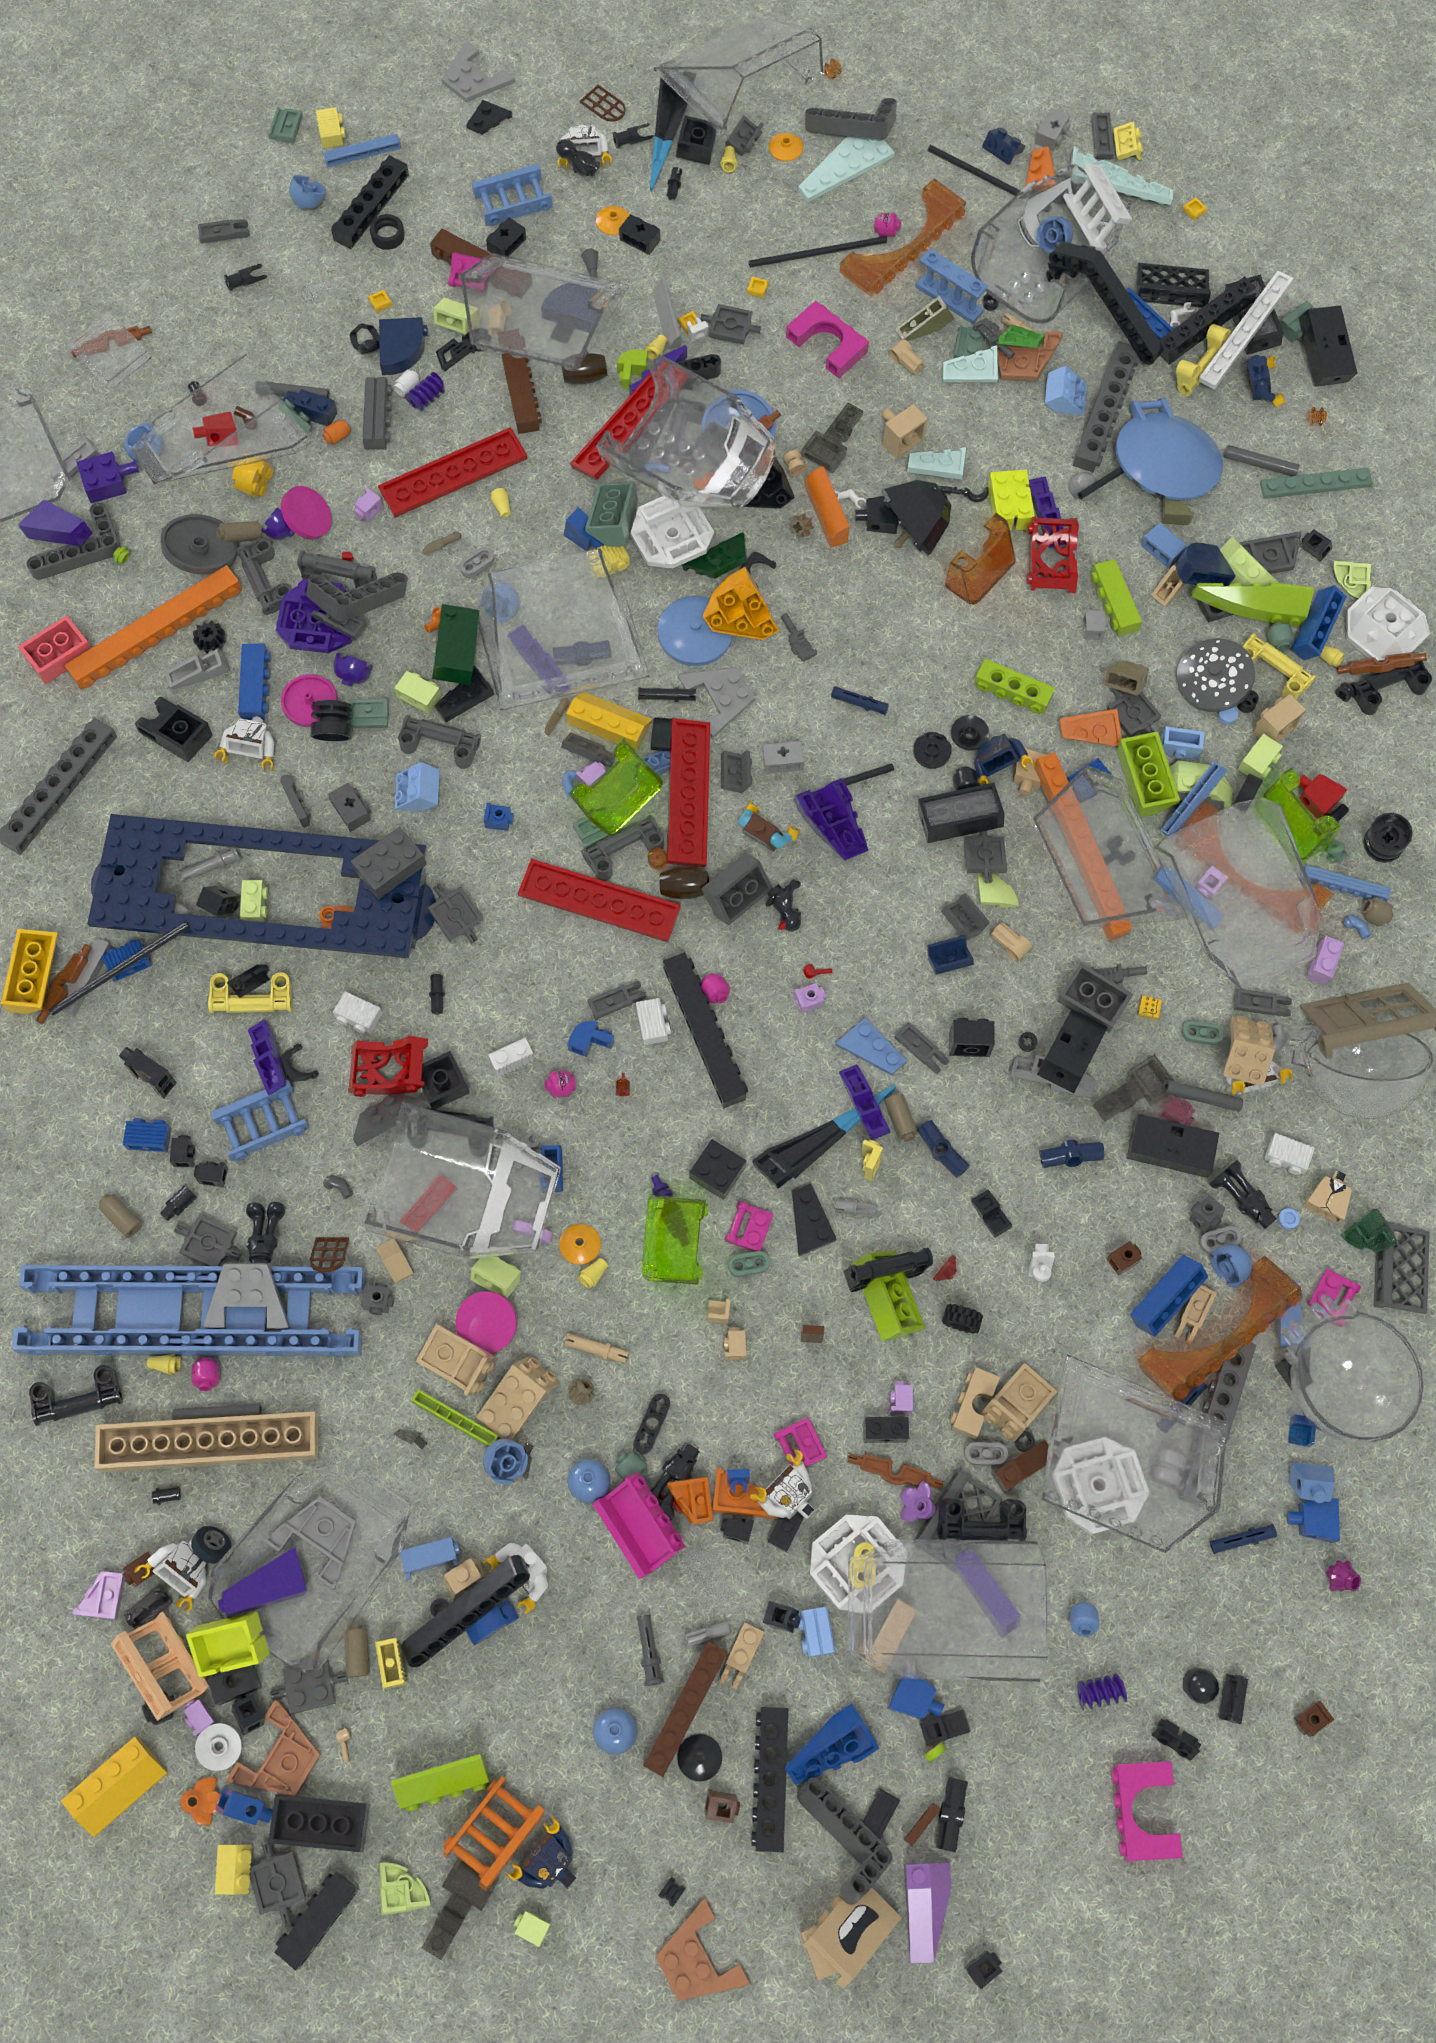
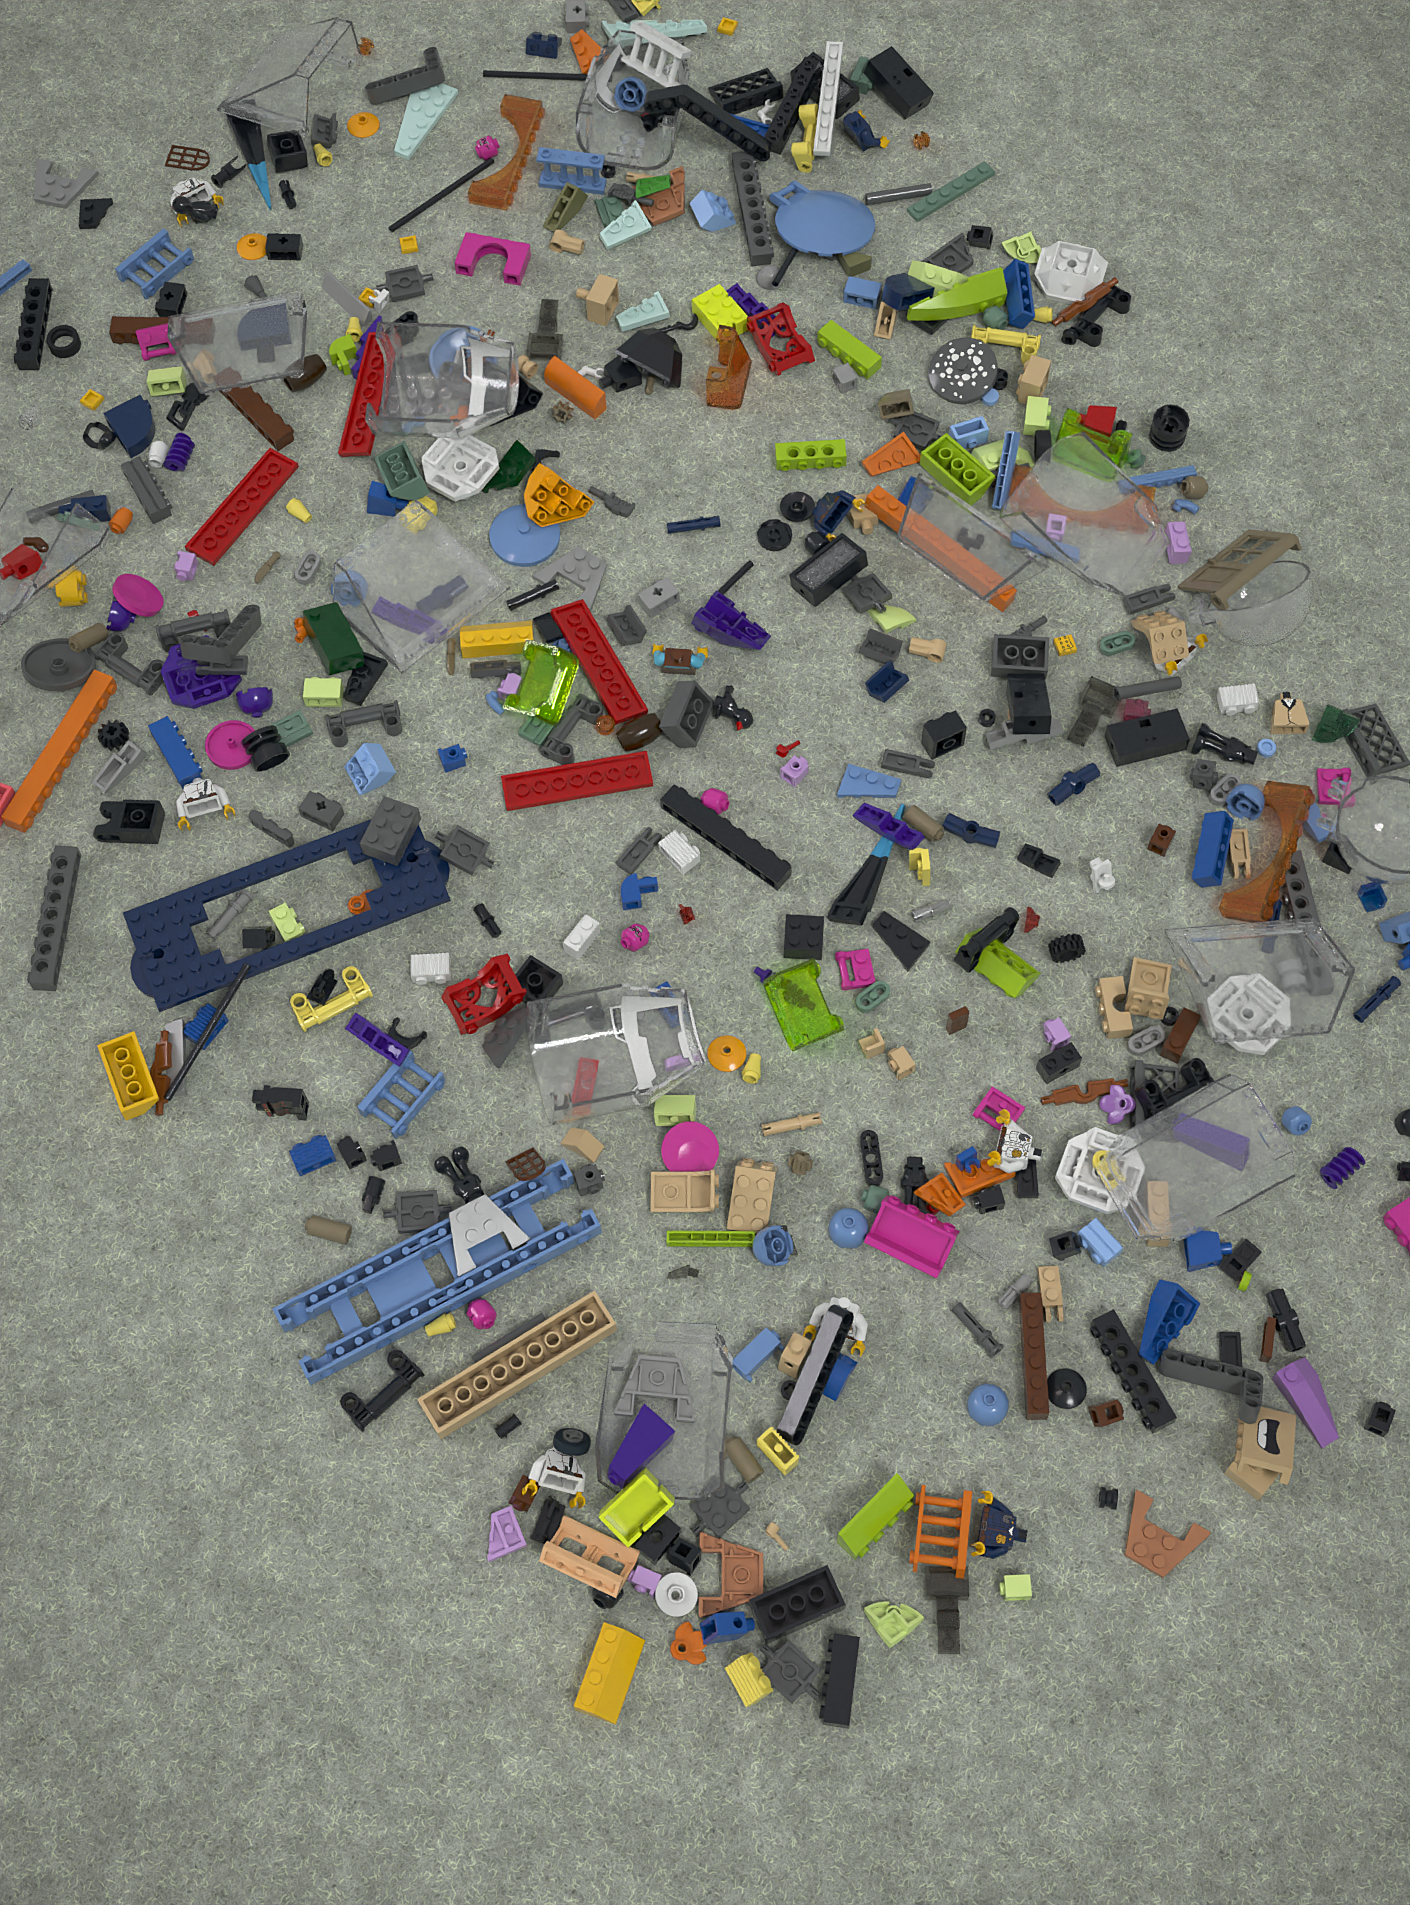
camera: 25 degrees left, 5 degrees down
dark grey arm [323,1175,353,1199] -> none

